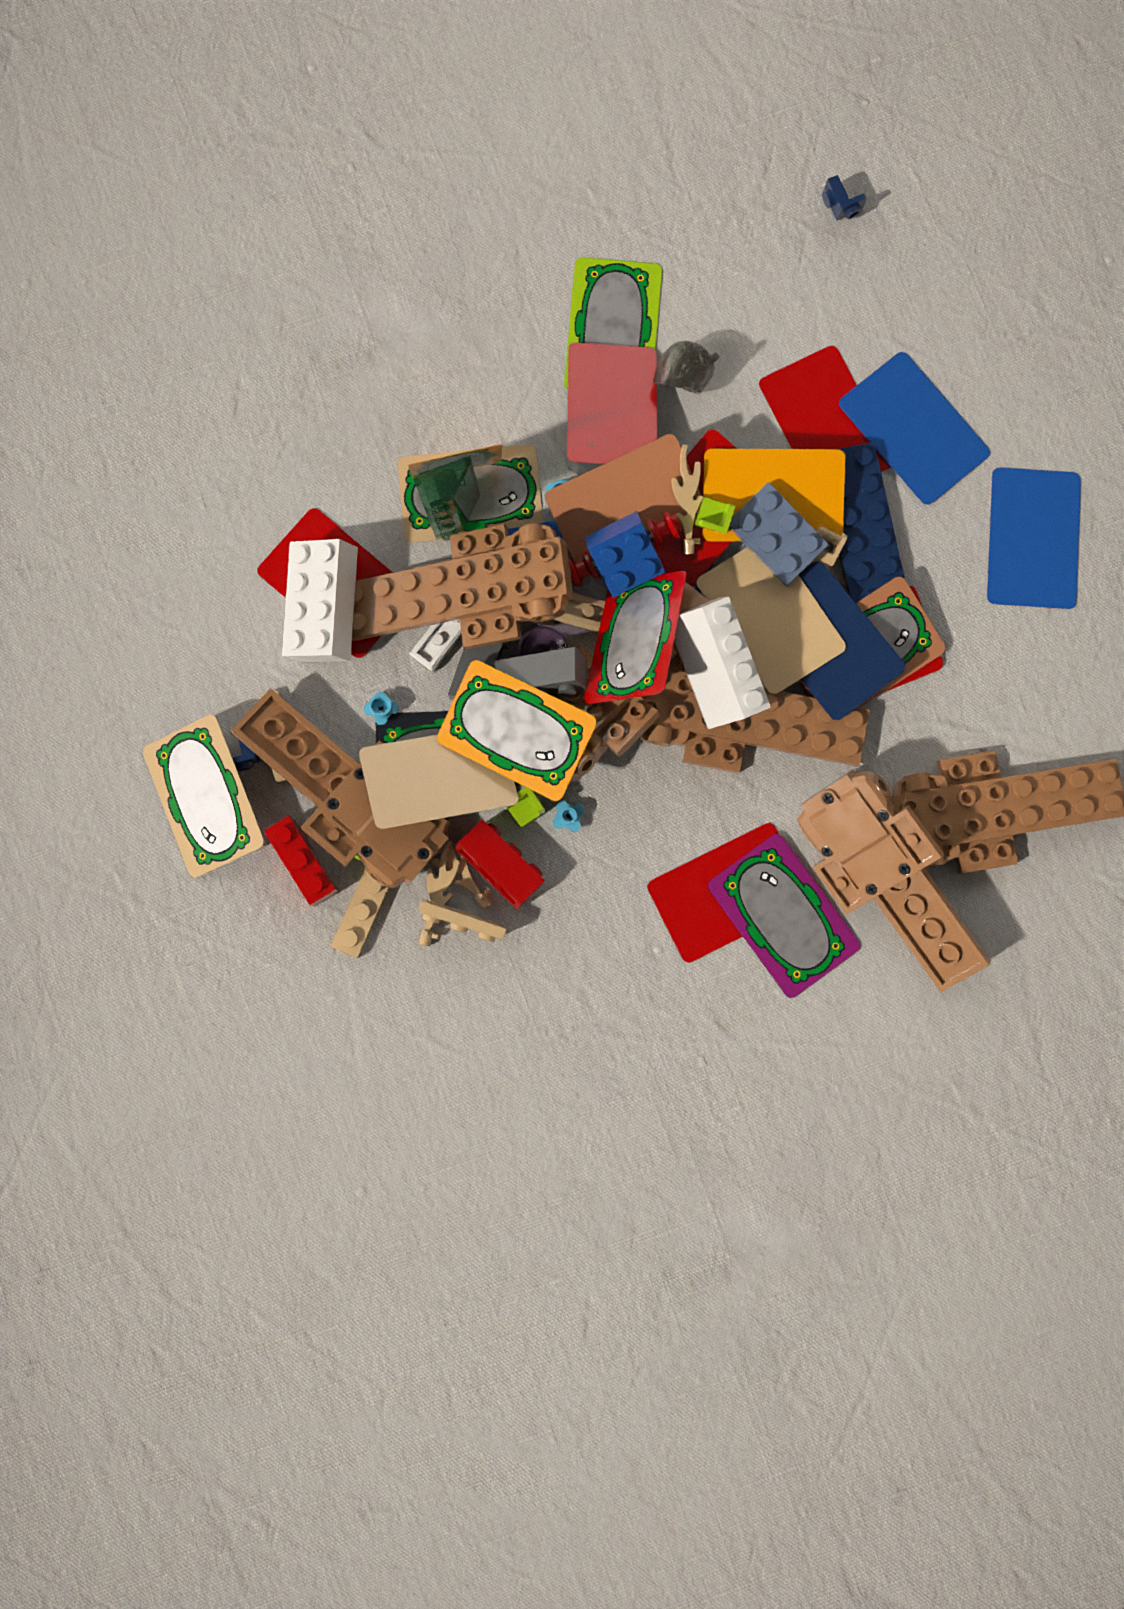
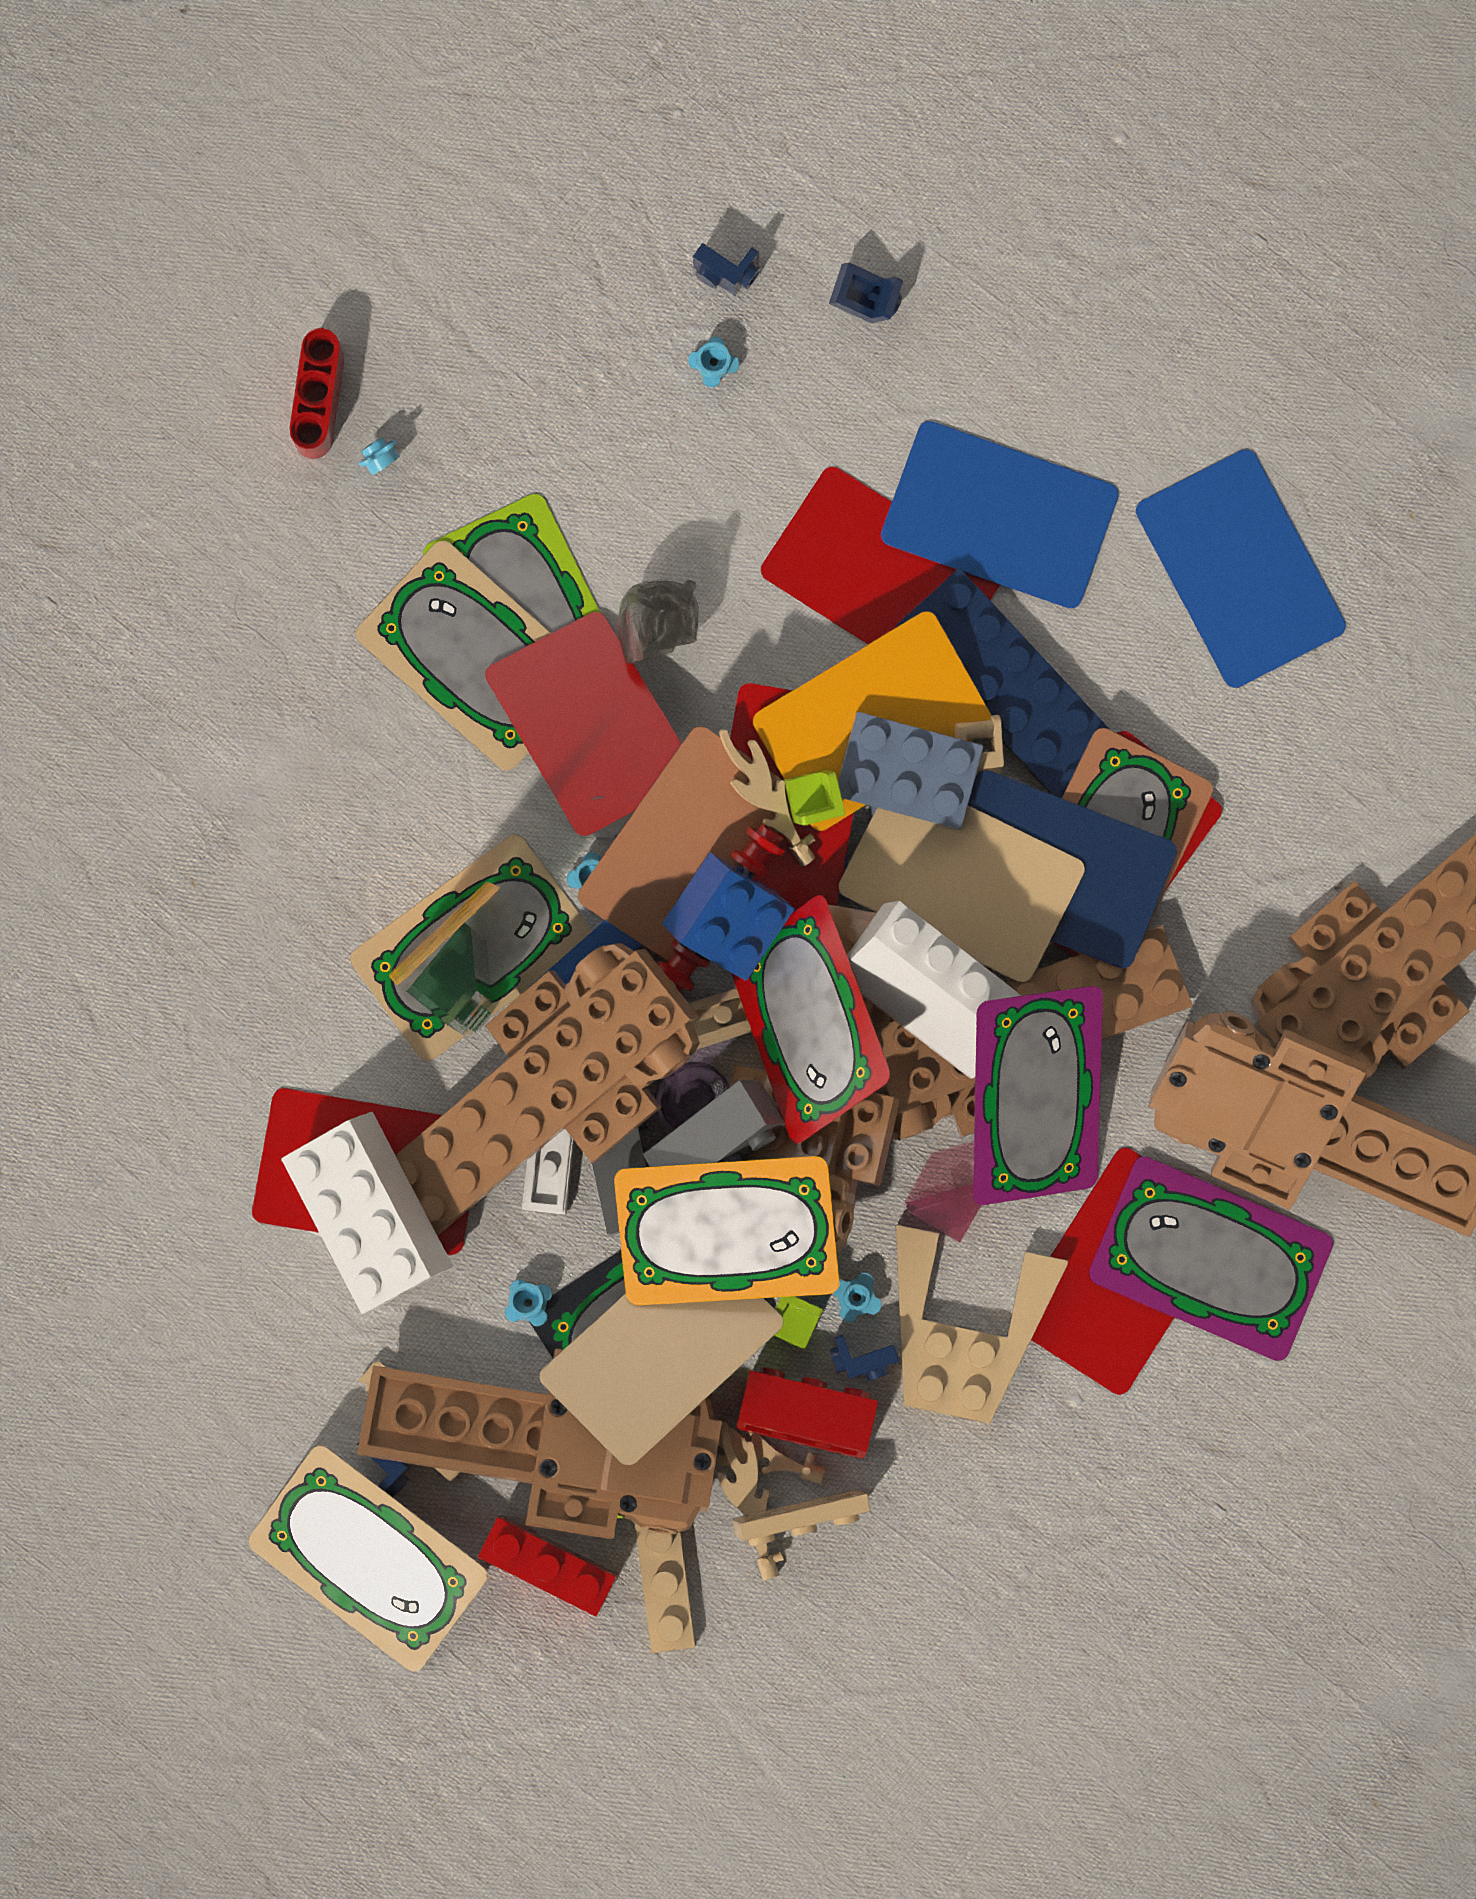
camera: 25 degrees left, 0 degrees up
none -> red beam [289,328,344,459]
none -> sticker [356,541,551,770]
none -> medium azure plate [358,437,400,475]
none -> medium azure plate [688,337,739,388]
none -> dark blue bracket [829,262,903,323]
none -> dark blue bracket [829,1334,899,1381]
none -> tan wing [896,1225,1068,1424]
none -> clear pink slope [904,1184,982,1242]
none -> sticker [973,986,1103,1205]

